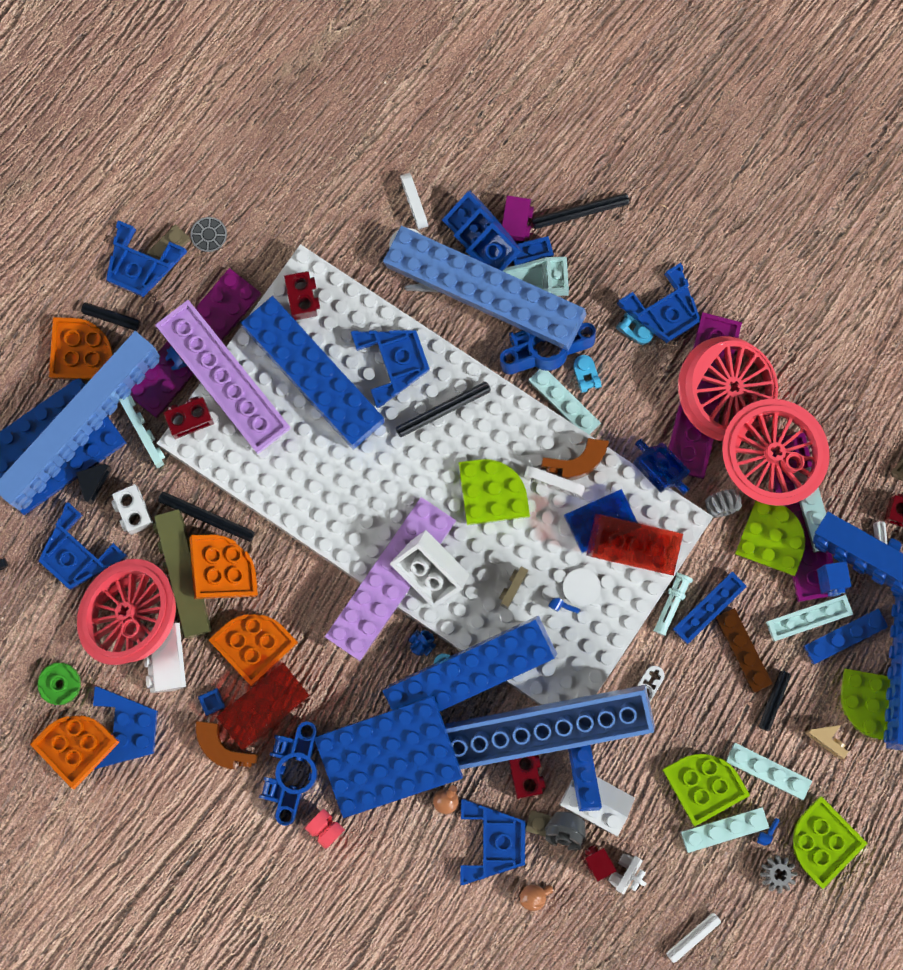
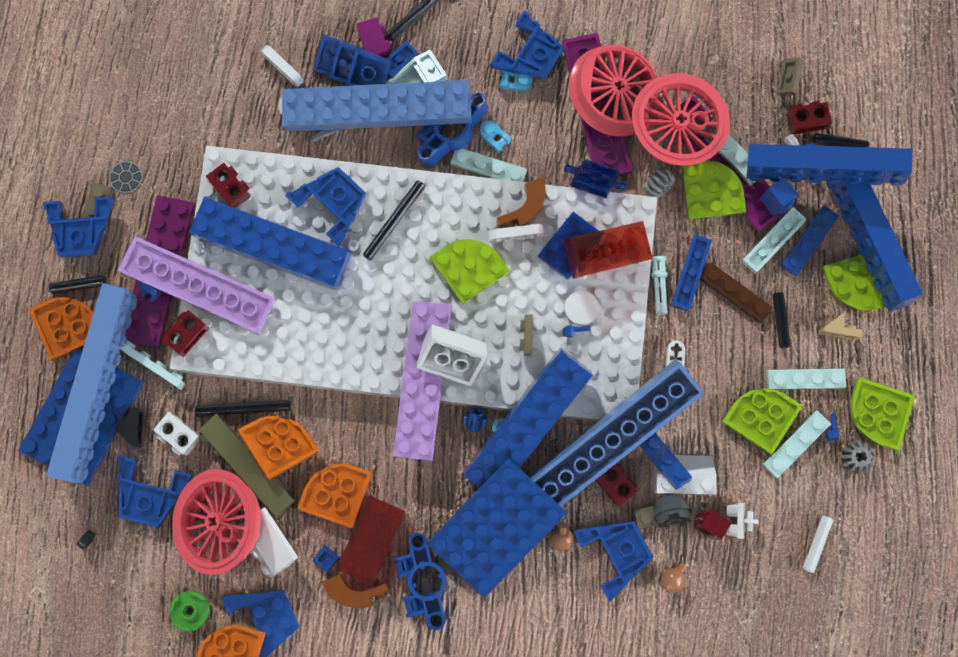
camera: 25 degrees left, 0 degrees up
coral wheel [304,809,345,850] -> none

